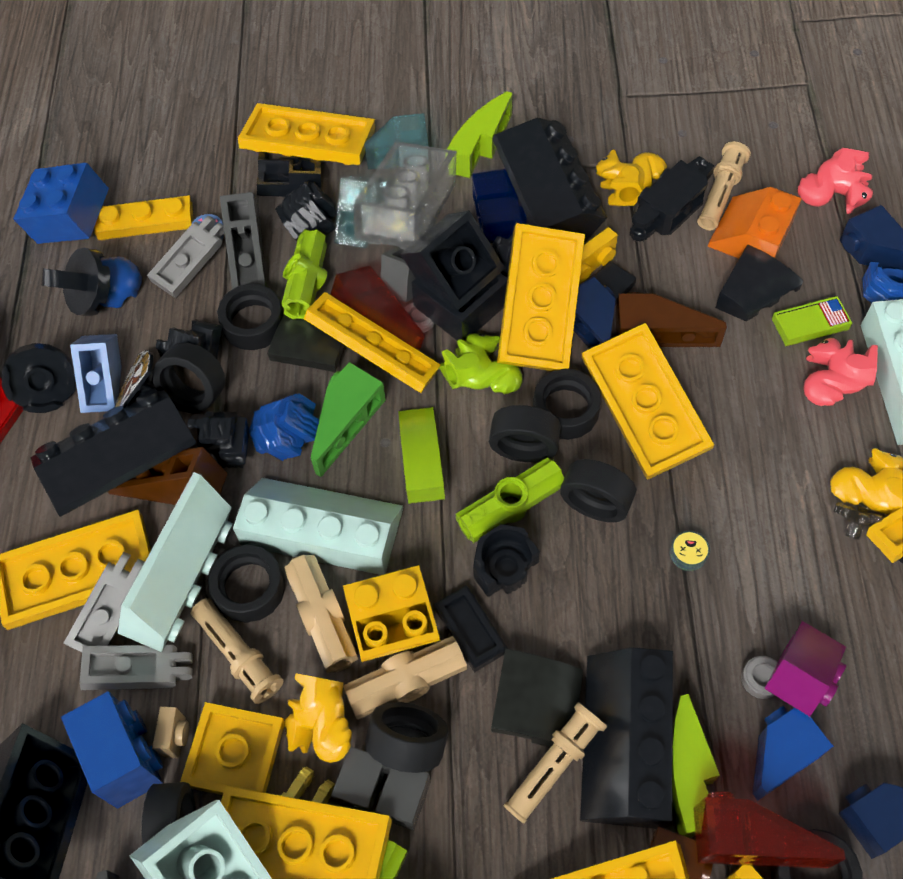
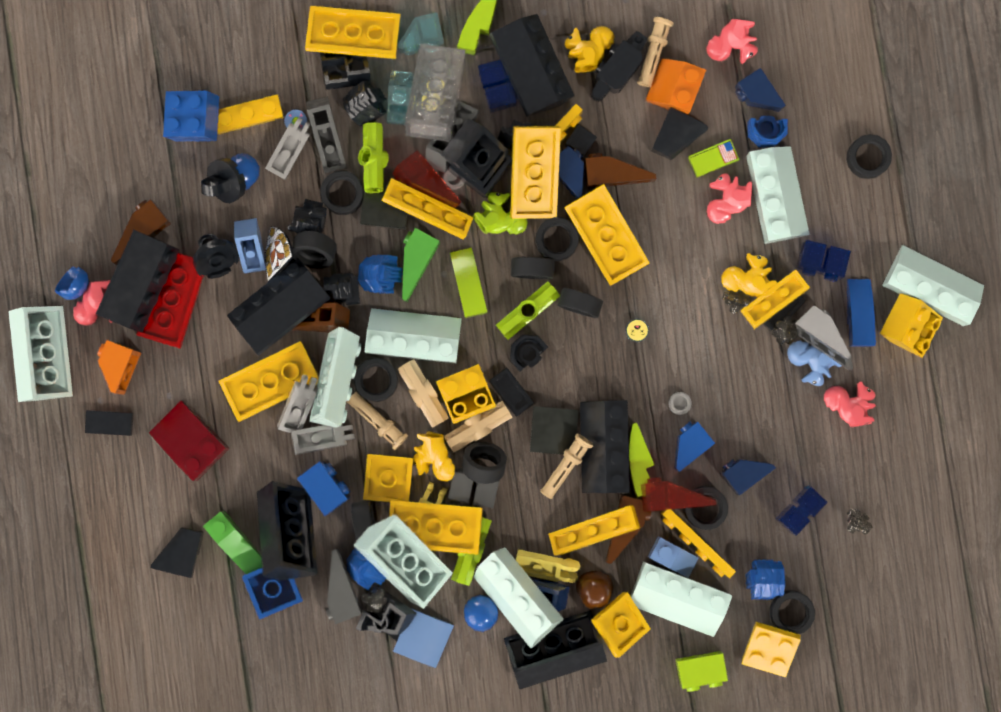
camera: 15 degrees left, 25 degrees up
tan plate [152,706,189,758] -> none
magenta brick [764,621,847,717] -> none

